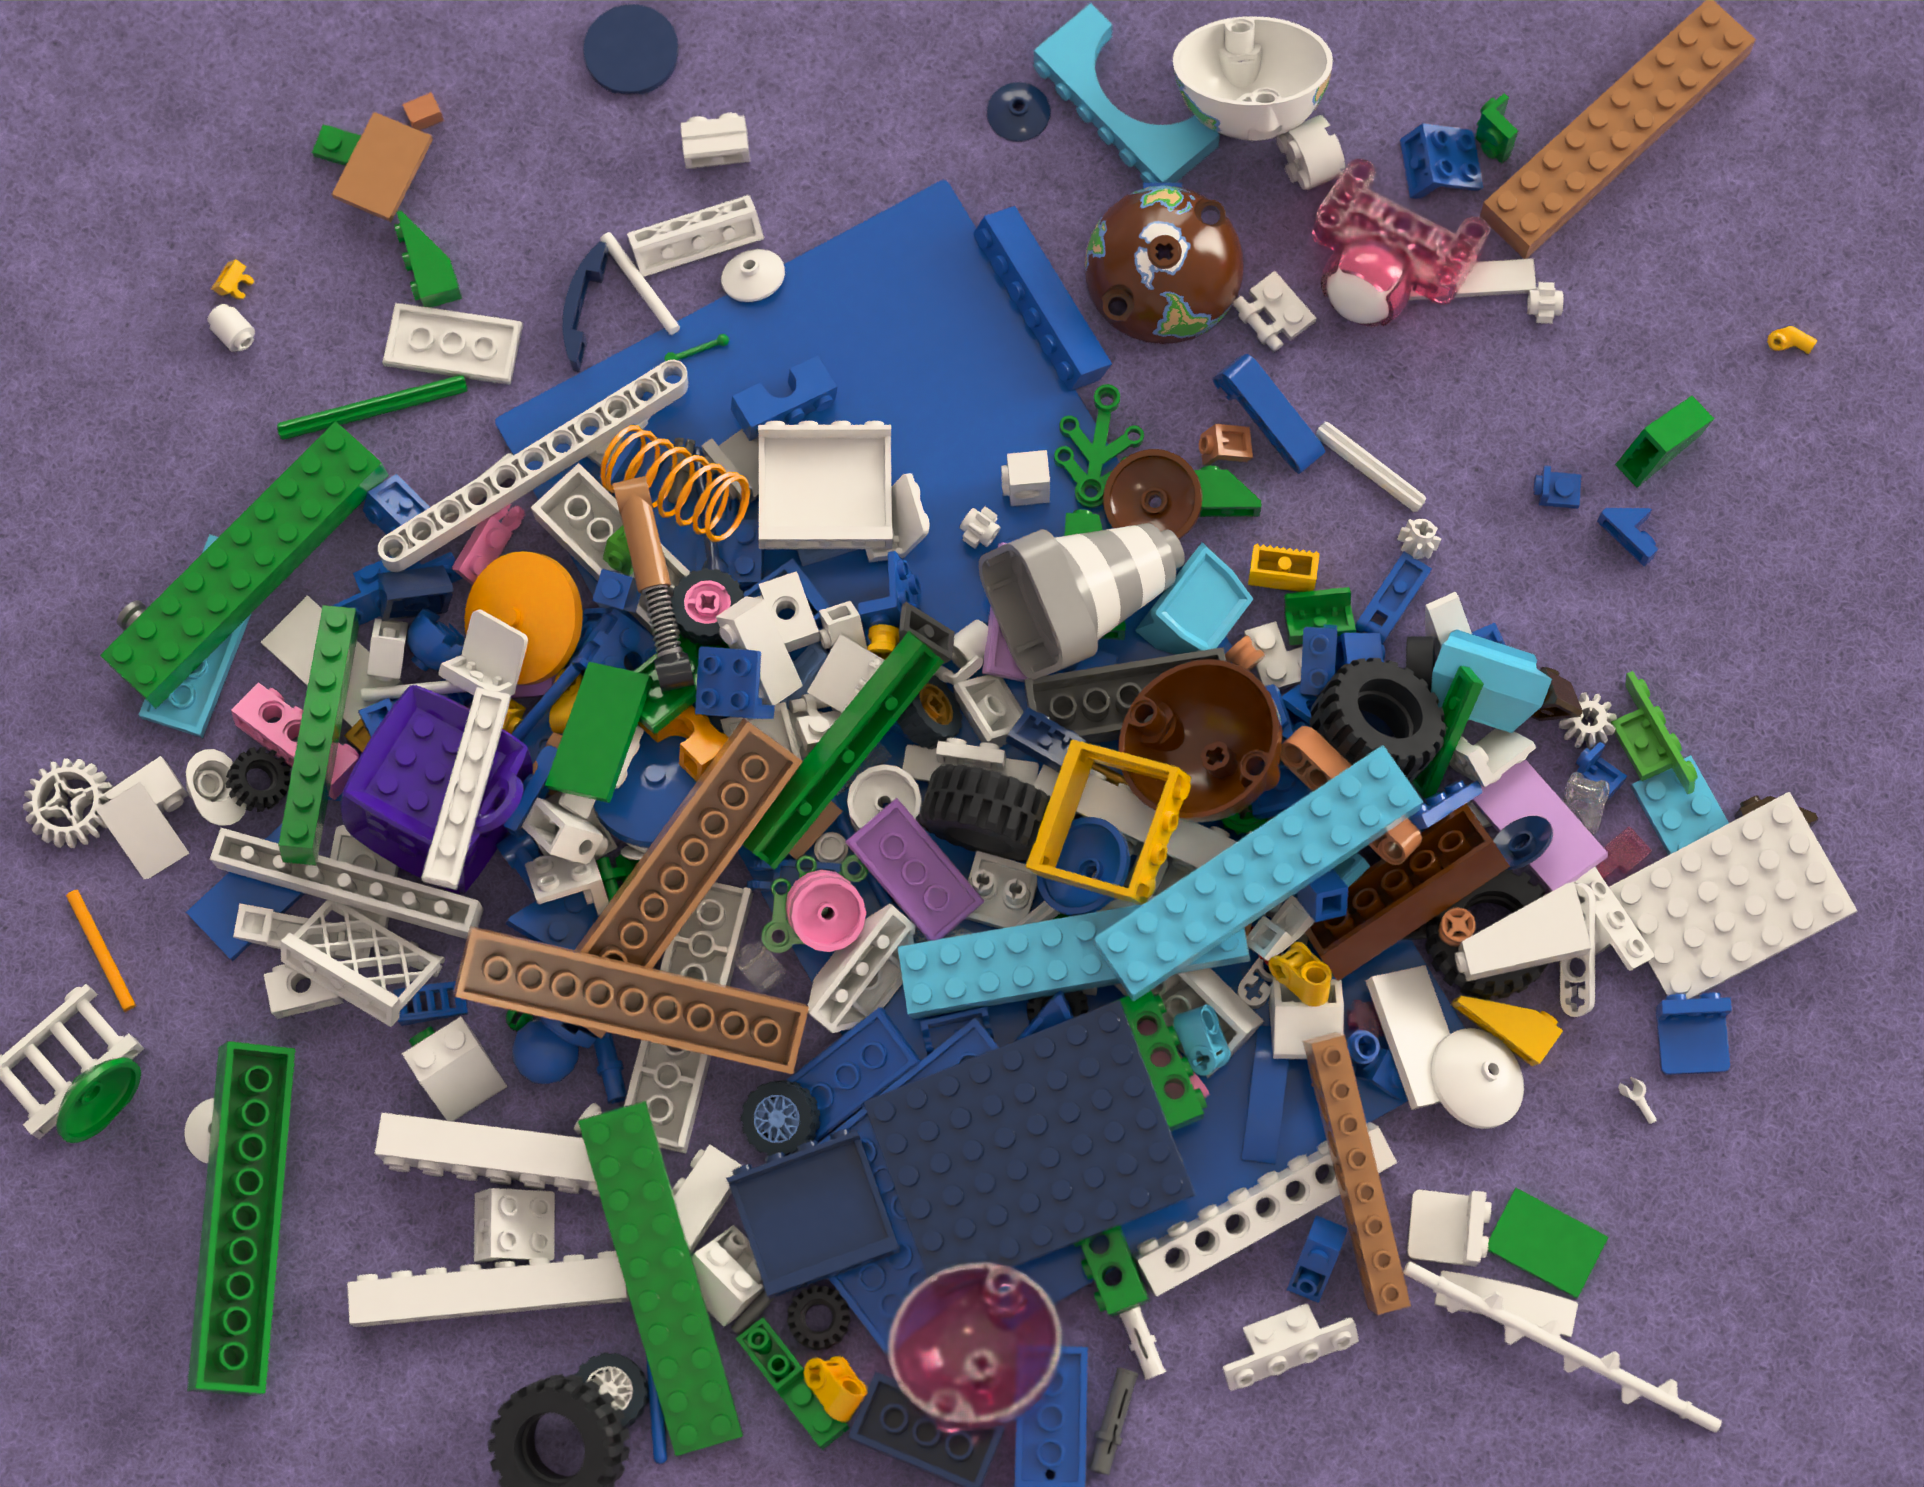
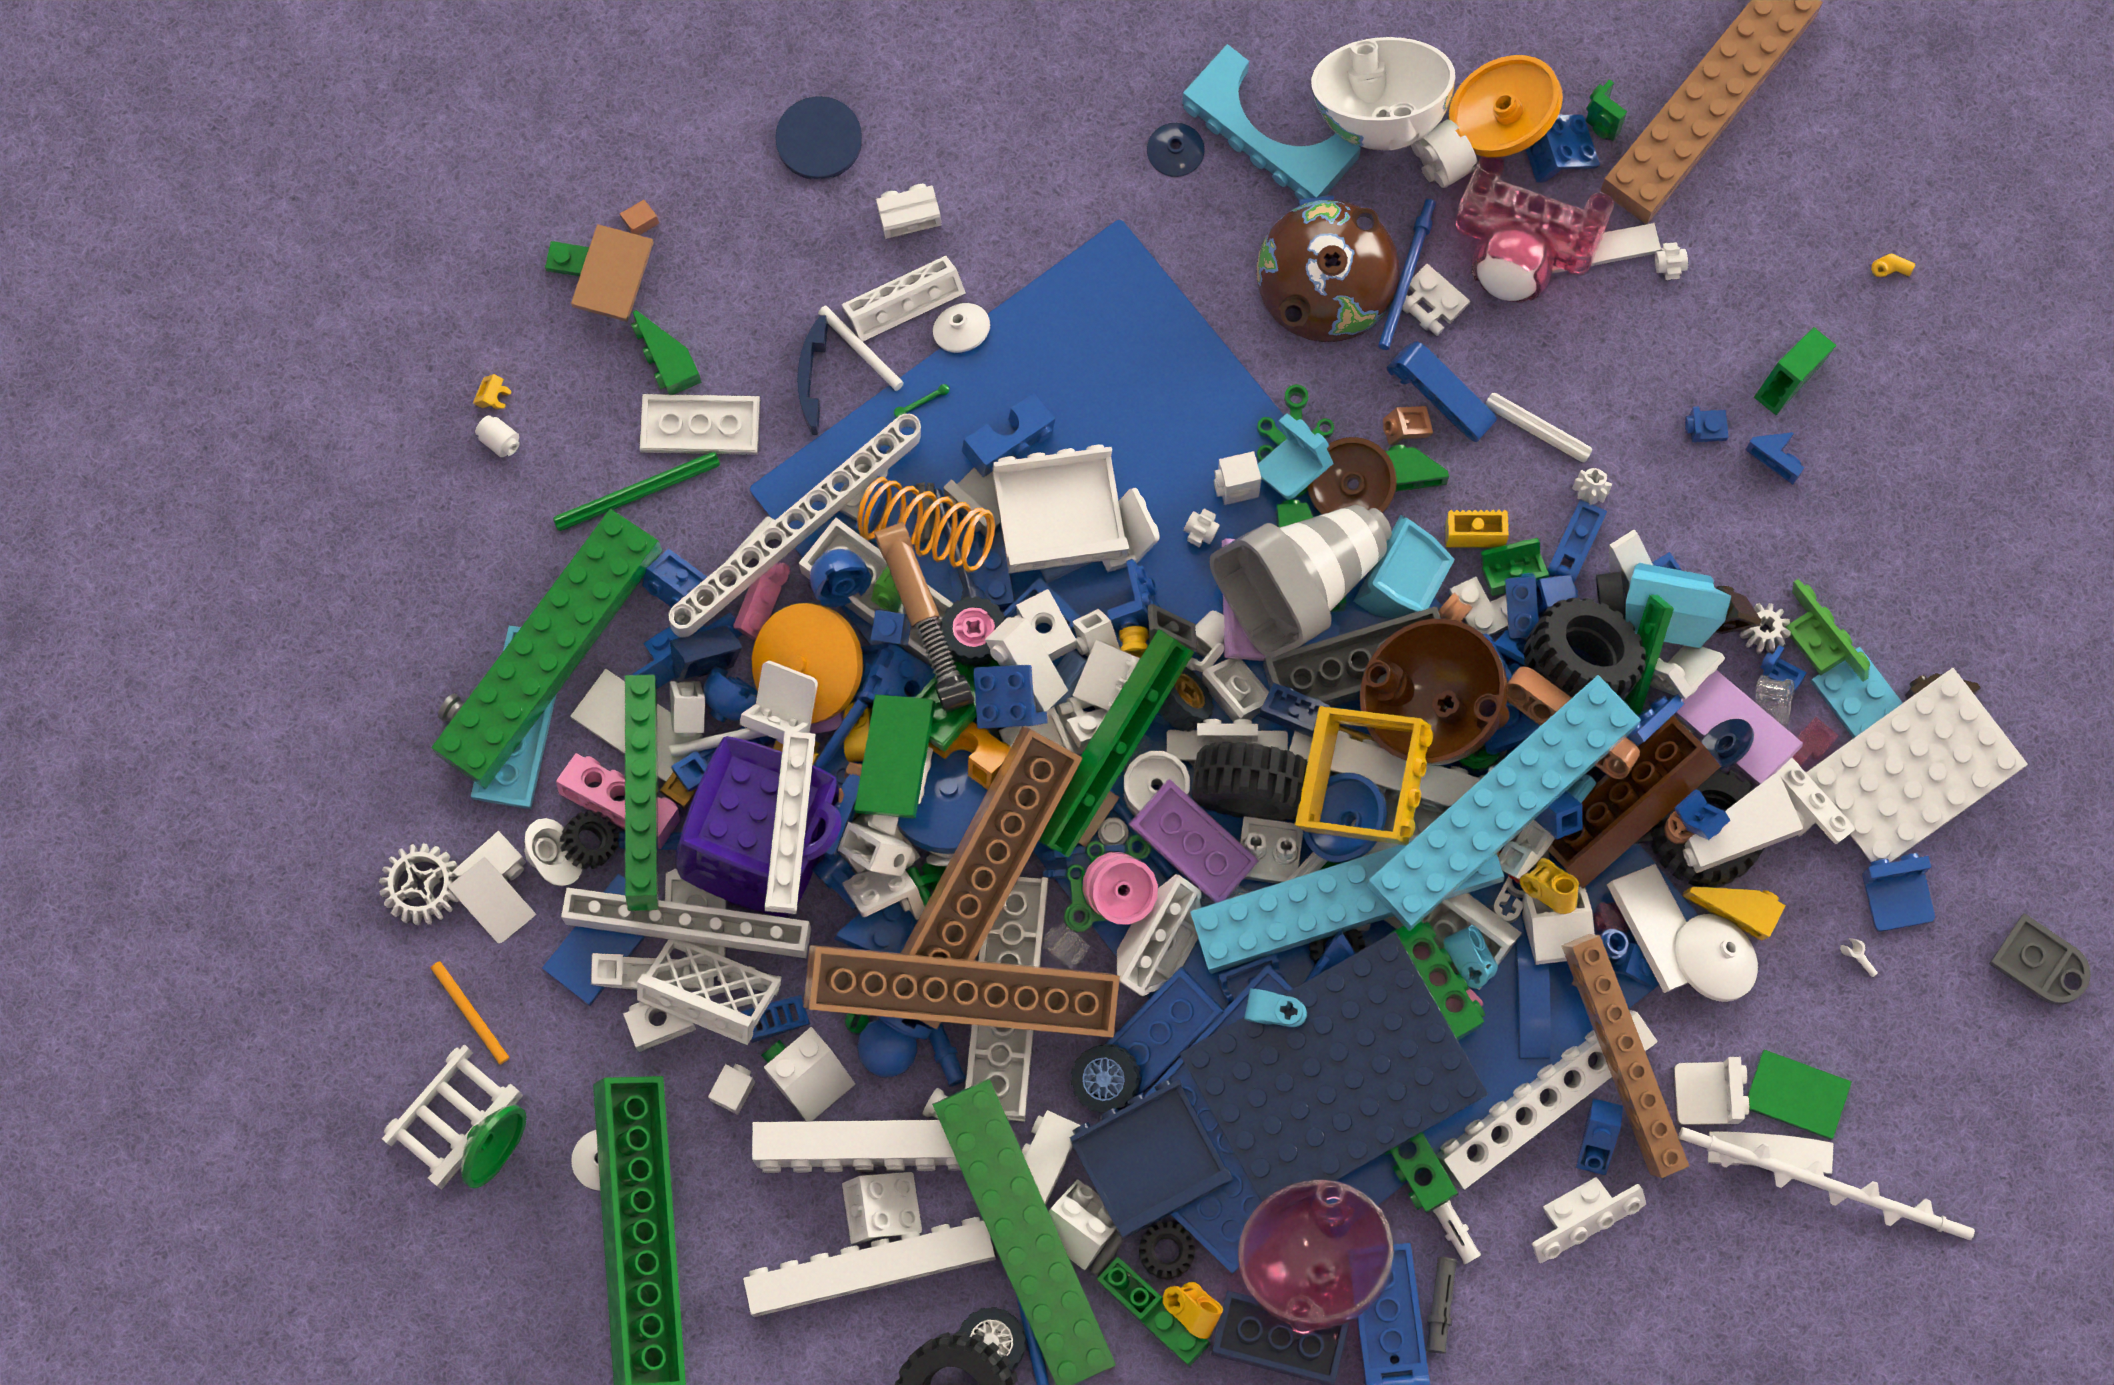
camera: 10 degrees left, 0 degrees up
blue brick [973,206,1112,391] -> none
white beam [1560,883,1595,1017] -> none
none -> white brick [708,1064,755,1115]
none -> blue cylinder [809,549,872,607]
none -> medium azure piece [1244,988,1307,1027]
none -> medium azure bracket [1257,413,1334,500]
none -> blue bar [1378,199,1436,350]
none -> light orange dish [1449,55,1563,157]
none -> blue bracket [1675,790,1731,840]
none -> dark grey plate [1989,913,2091,1005]

